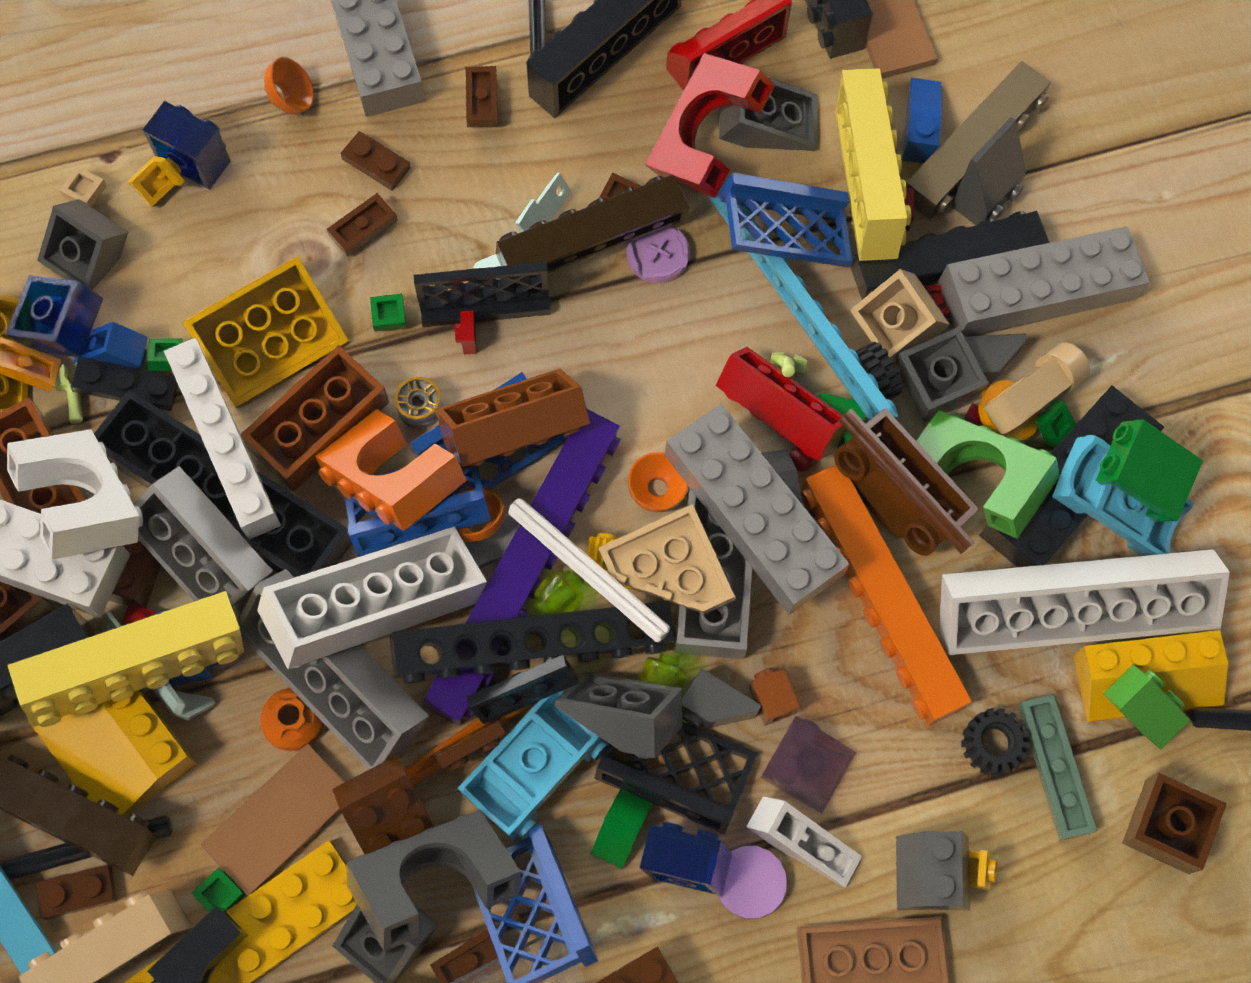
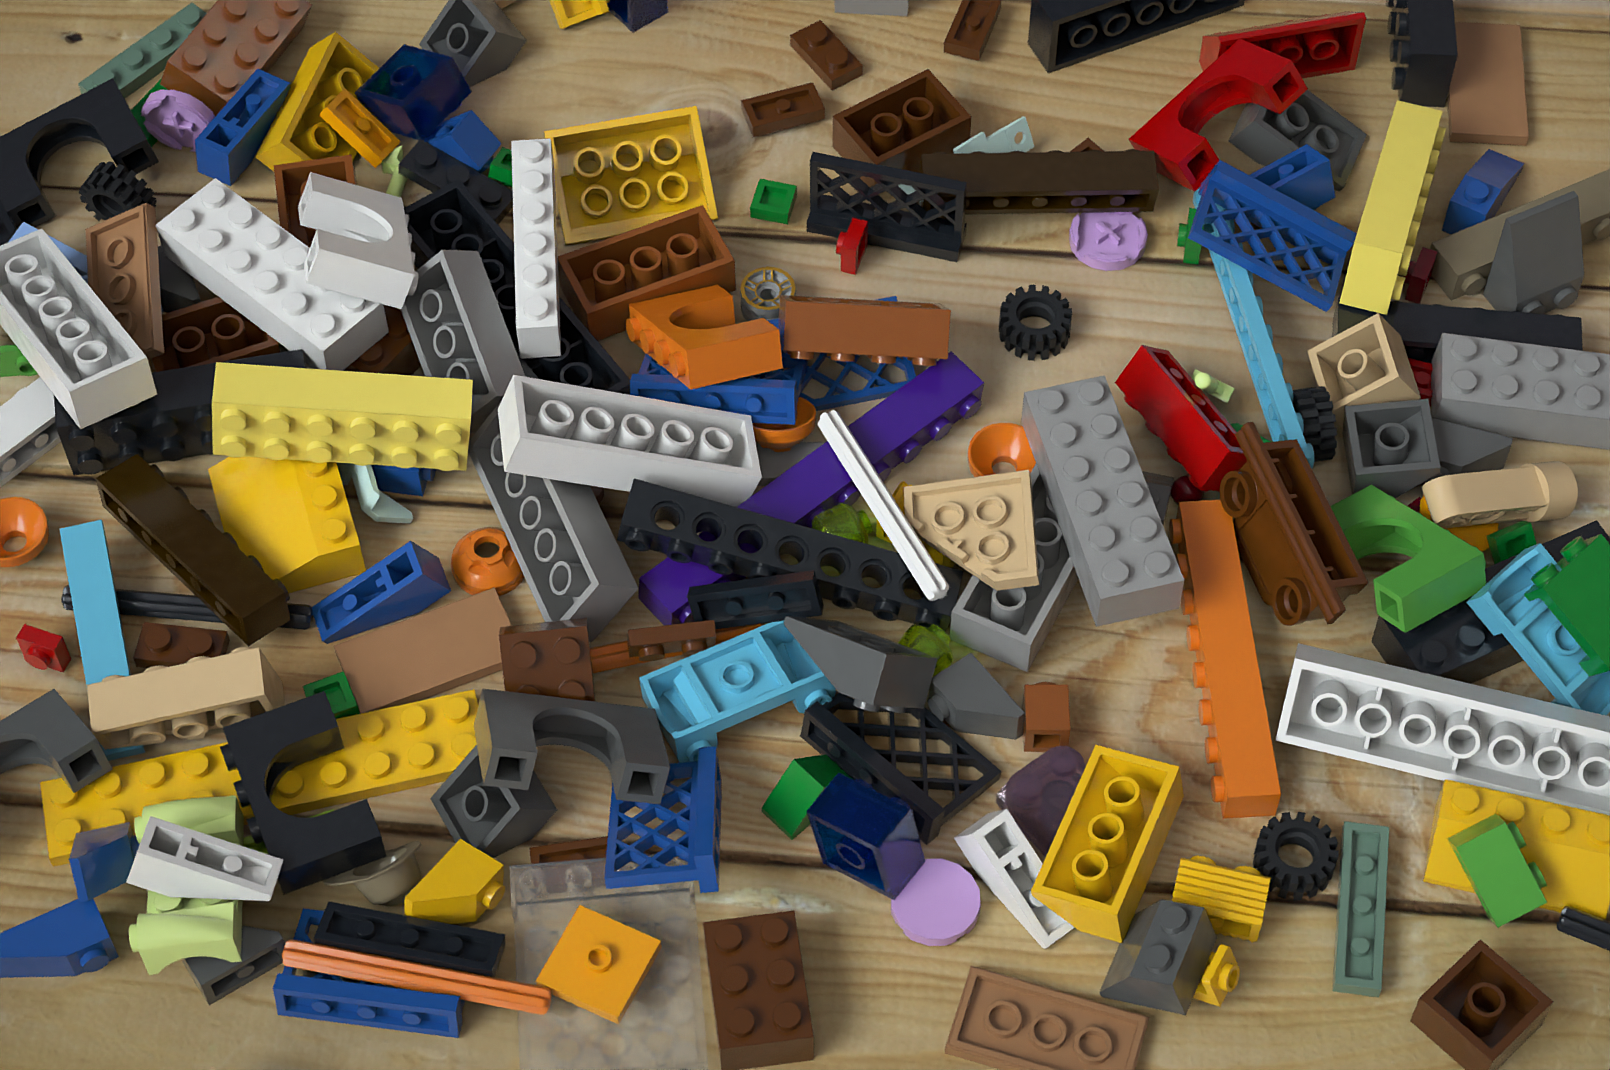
camera: 25 degrees right, 15 degrees down
none -> blue slope [312,541,451,644]
none -> reddish brown brick [833,69,972,187]
none -> black tyre [998,284,1072,361]
none -> yellow slope [1031,745,1184,943]
none -> yellow brick [1172,856,1271,942]
none -> green plate [1177,208,1204,265]
none -> blue brick [1250,144,1336,210]

